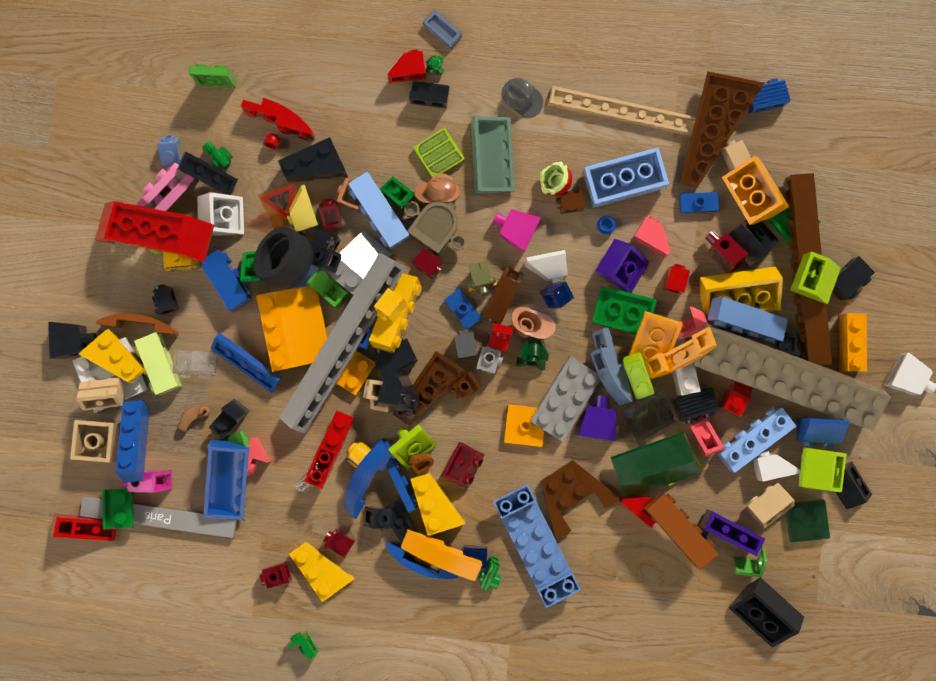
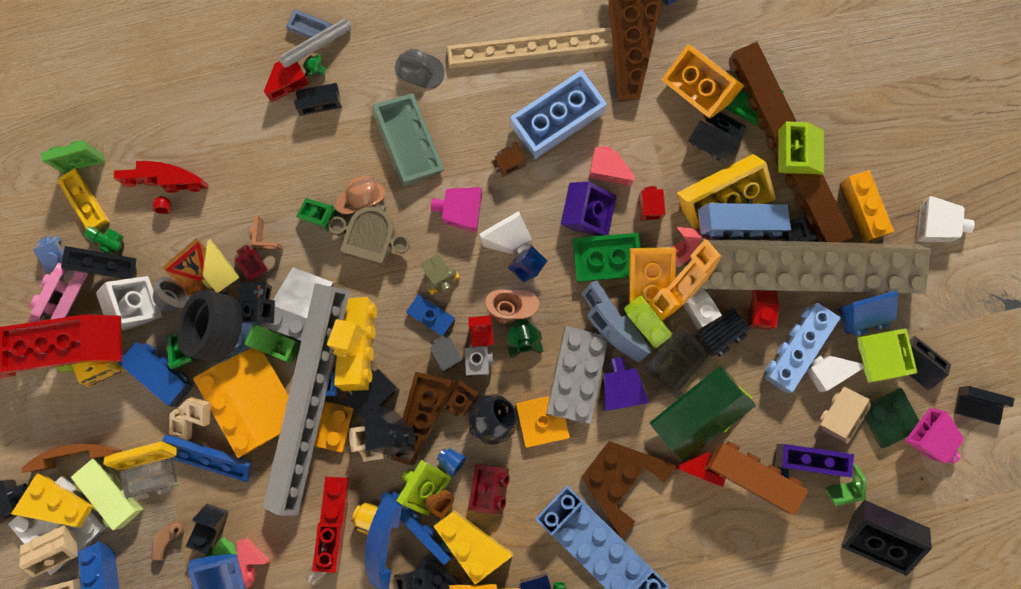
camera: 10 degrees left, 5 degrees down
black brick [152,284,179,315] -> none
black wedge [278,137,348,183] -> none
light blue brick [348,171,410,250] -> none
dark red brick [412,248,443,279] -> none
tile [413,128,465,177] -> none
reddish brown slope [484,266,524,324] -> none
yellowish green hair [540,162,572,196] -> none
blue plate [597,216,616,235] -> none
blue plate [679,192,719,214] -> none
coral slope [689,418,724,456] -> none
dark red torso [705,230,748,274] -> none
tan brick [721,140,751,172] -> none
black brick [832,256,875,301] -> none
none -> yellow tile [56,168,110,230]
none -> yellow tile [103,441,177,471]
none -> dark grey piece [152,277,190,312]
none -> tan tile [169,397,210,441]
none -> light grey axle [279,19,352,67]
none -> blue hat [437,448,467,478]
none -> black piece [468,394,517,445]
none -> dark pink torso [905,408,963,464]
none -> black panel [954,386,1015,425]

